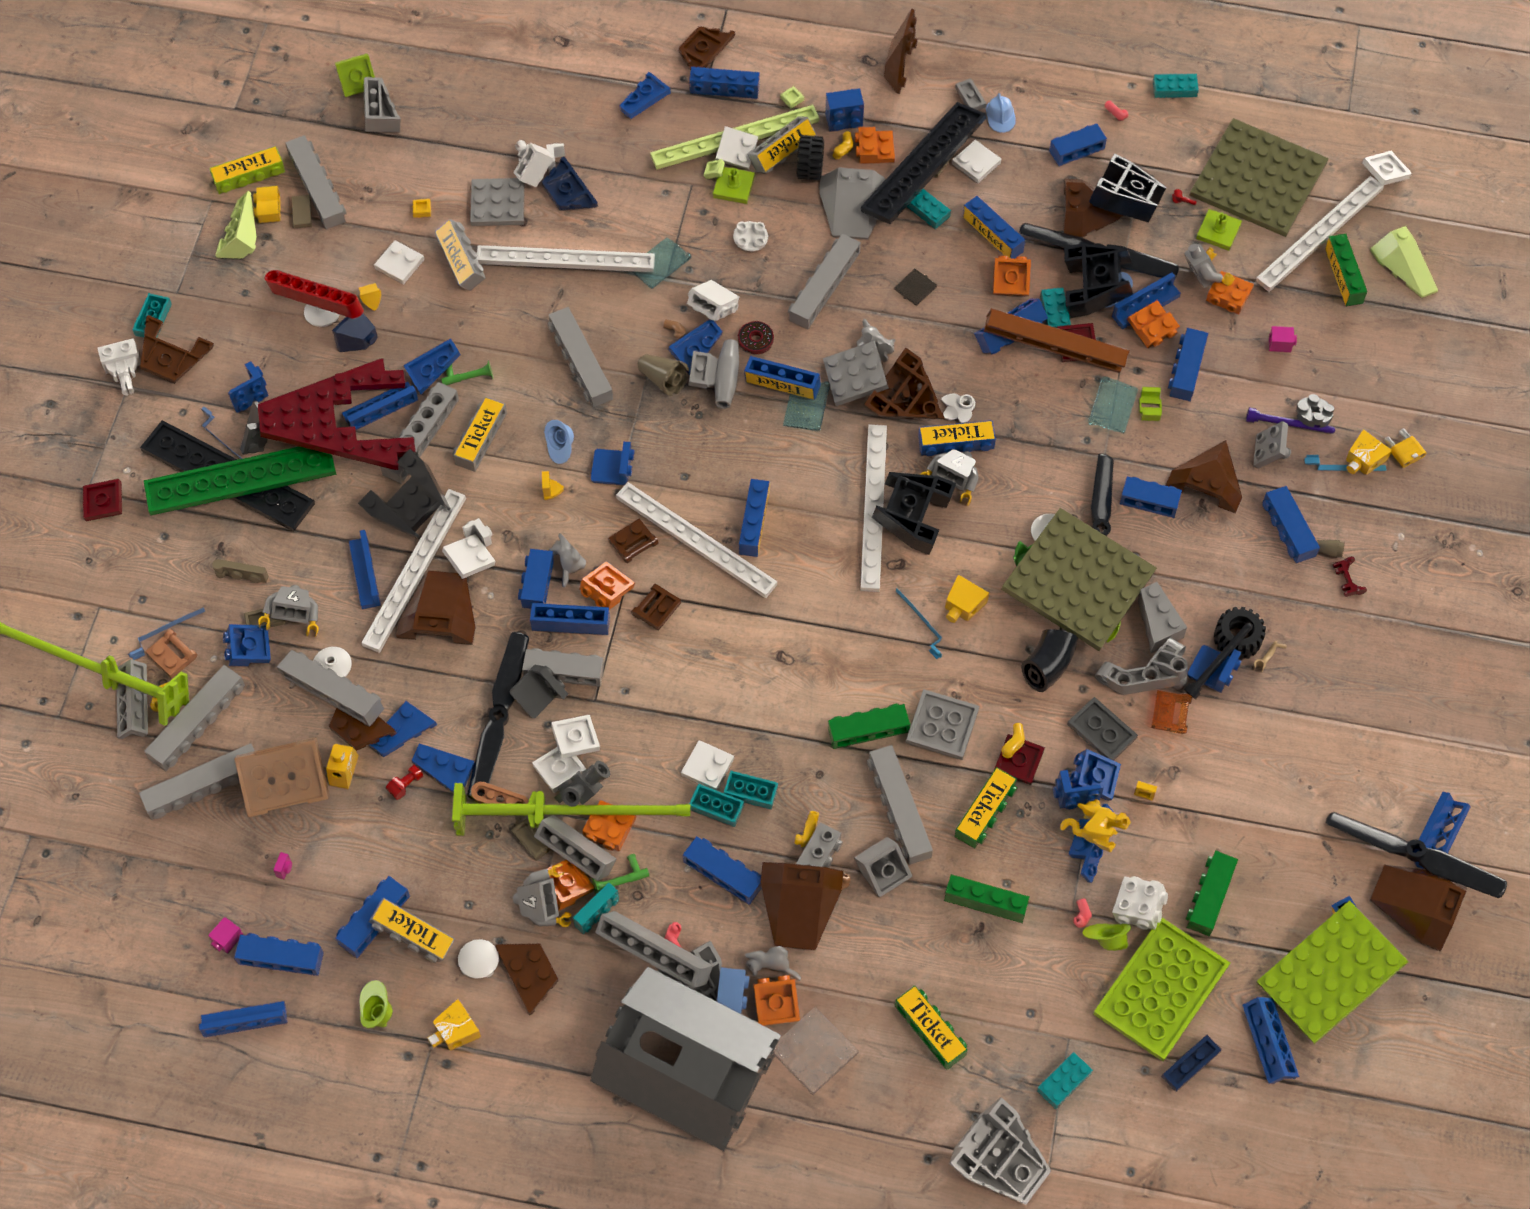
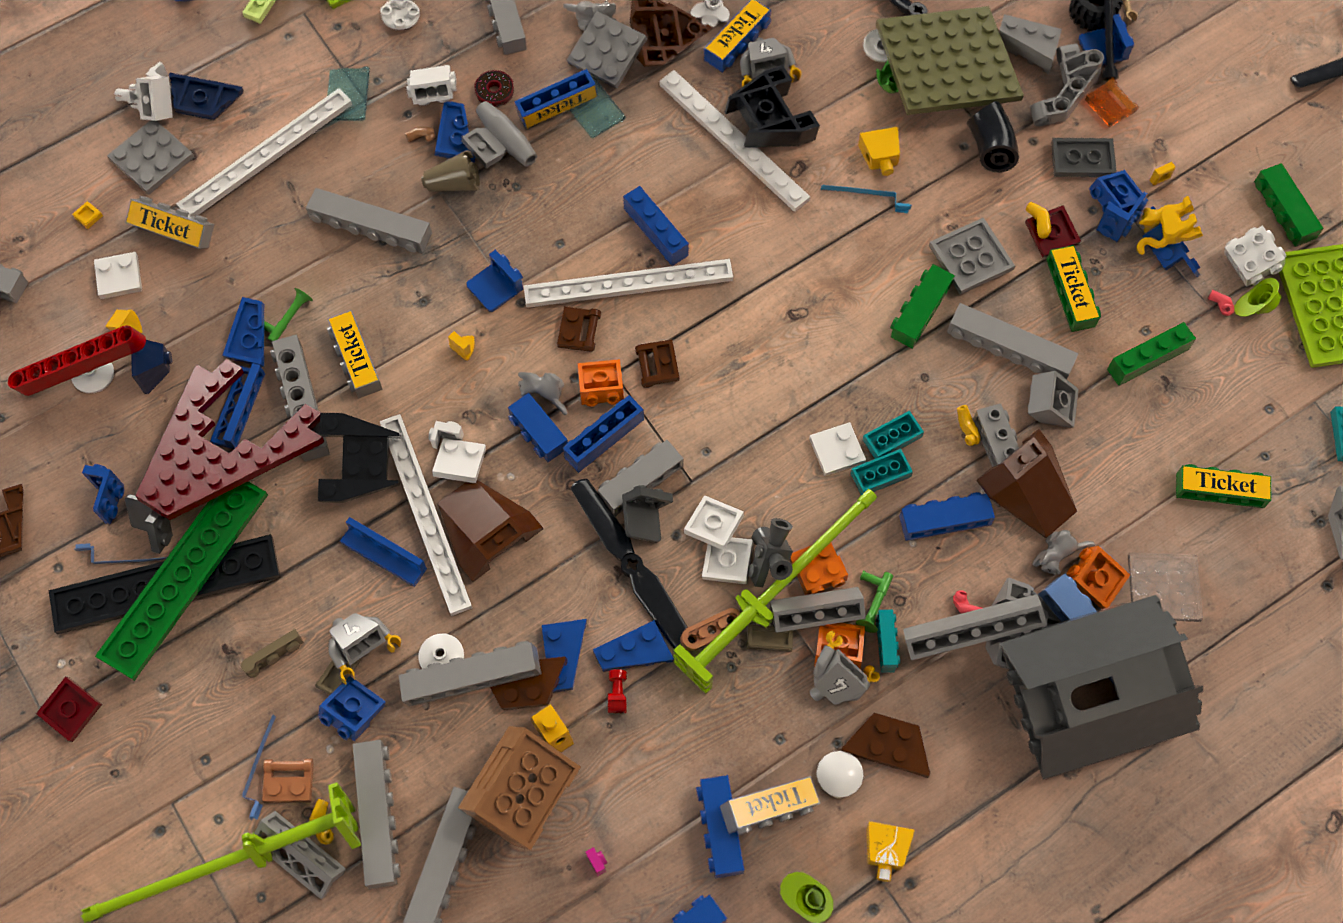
camera: 45 degrees left, 5 degrees up
light blue piece [544,420,574,464] -> none

